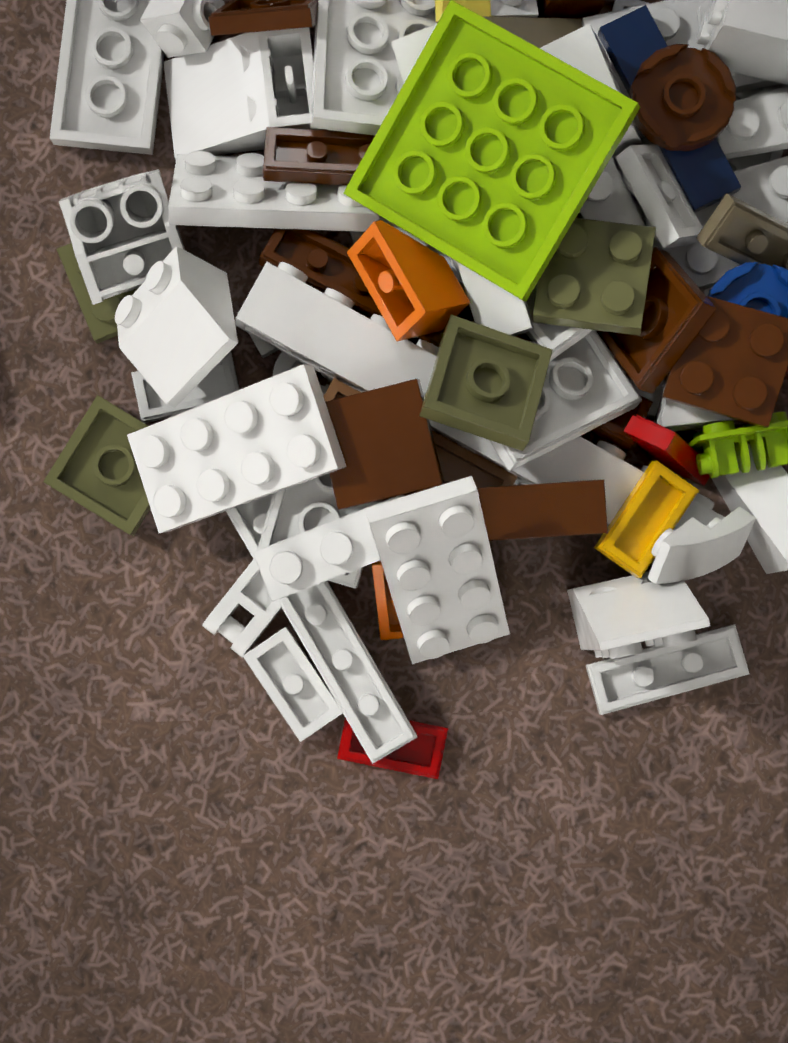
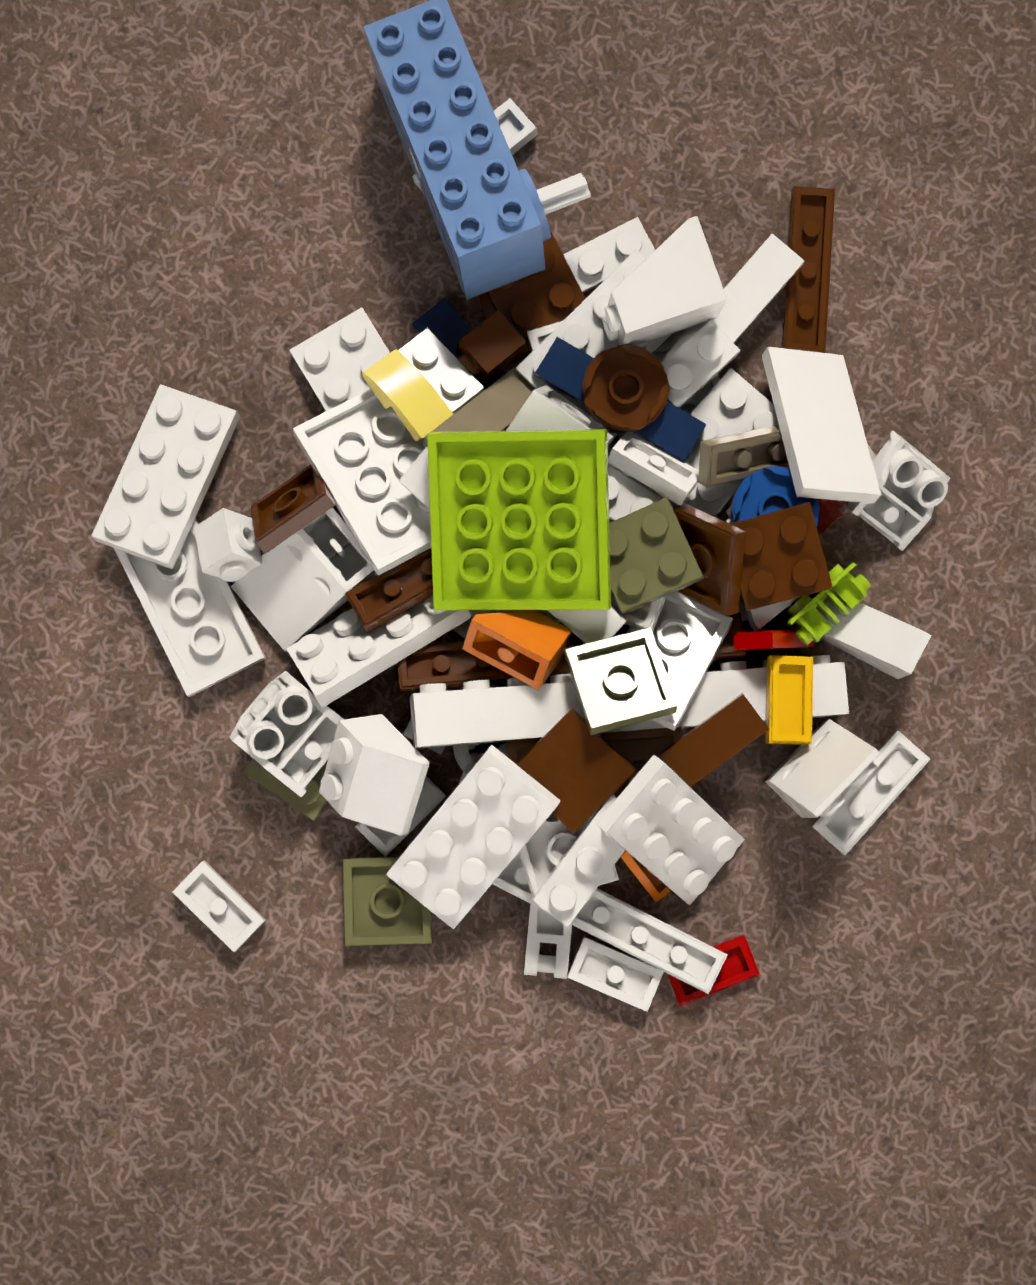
camera: 30 degrees left, 0 degrees up
white slope [648,506,756,584] -> none

